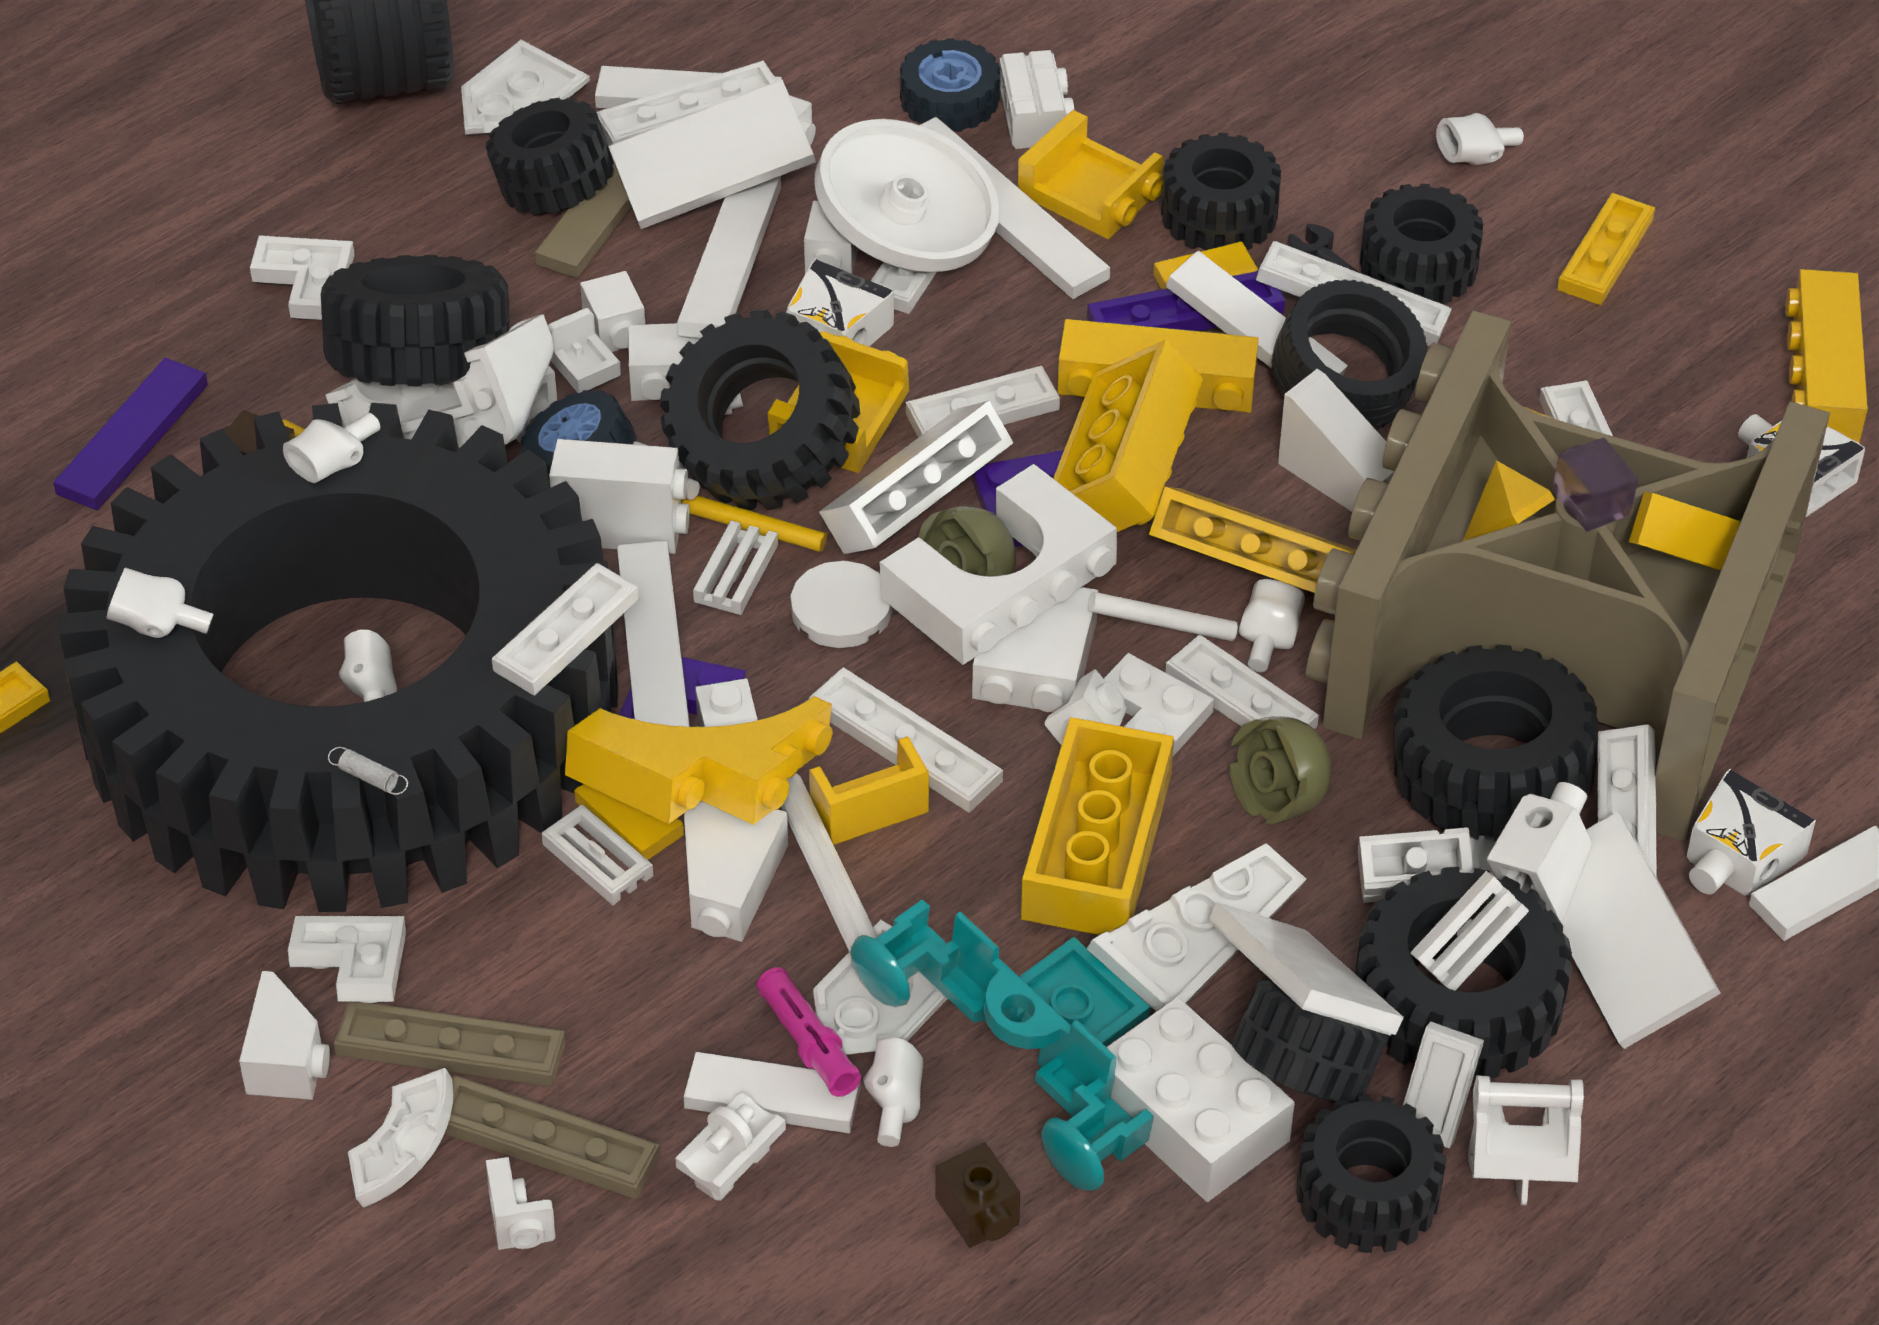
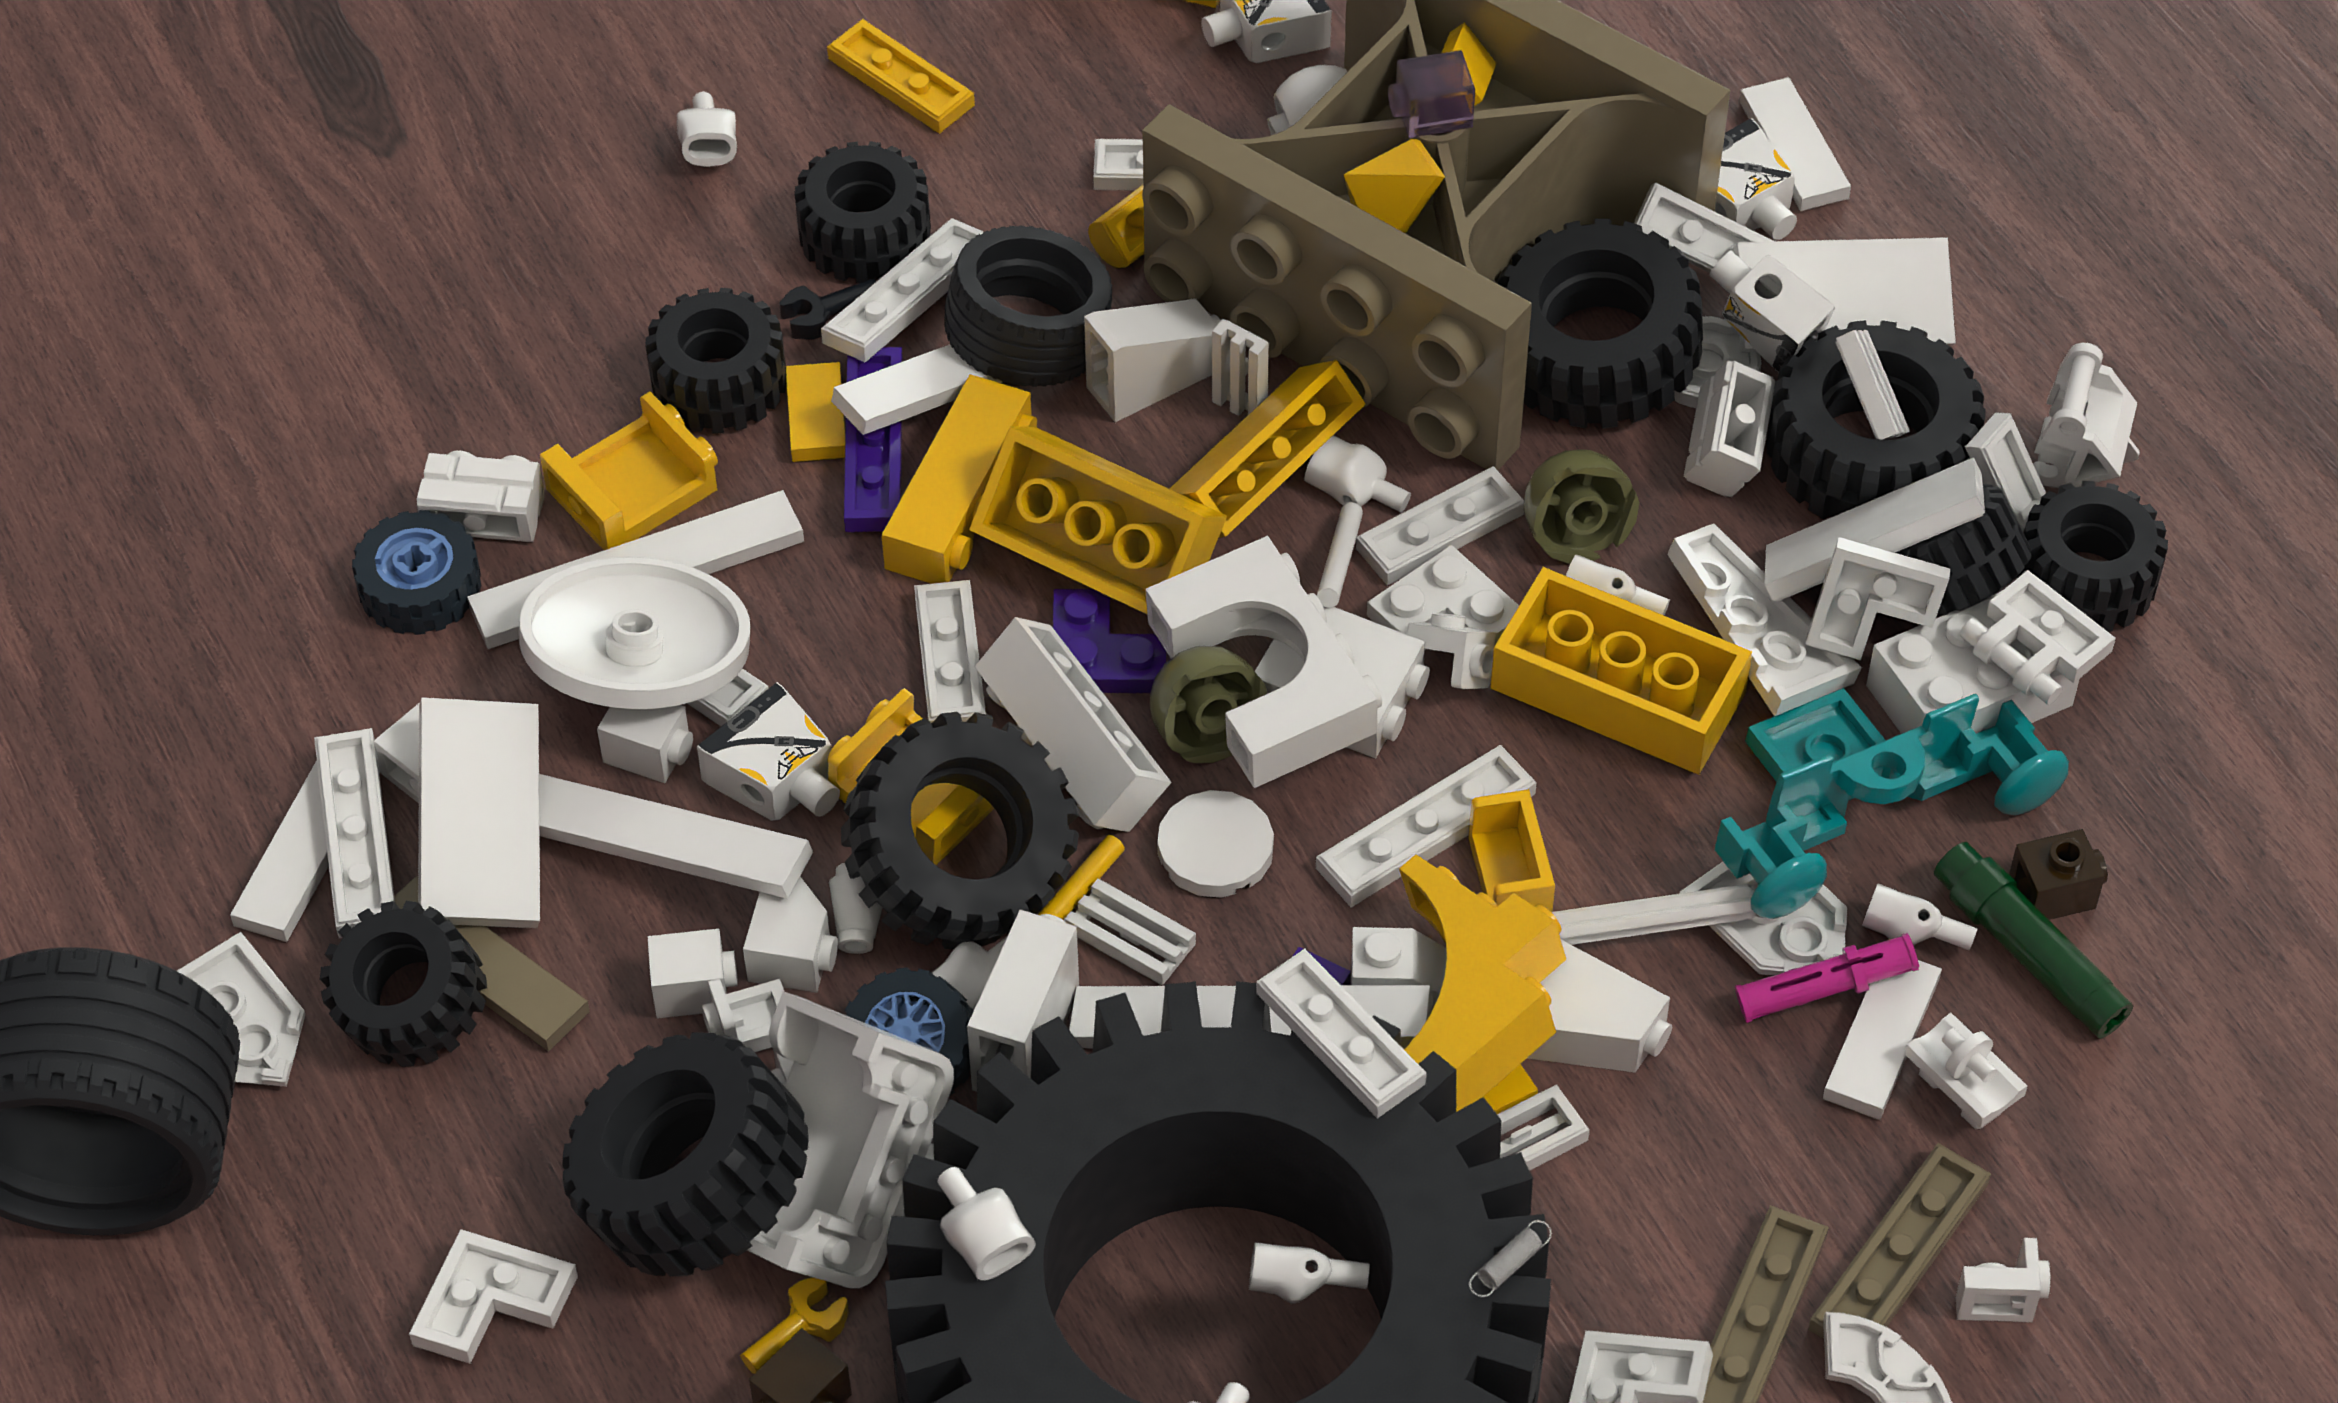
camera: 75 degrees left, 5 degrees up
none -> white tile [1212,319,1269,416]
none -> white piece [1566,555,1670,615]
none -> white plate [1805,537,1950,660]
none -> dark green piece [1934,842,2133,1039]
none -> white plate [1960,570,2116,705]

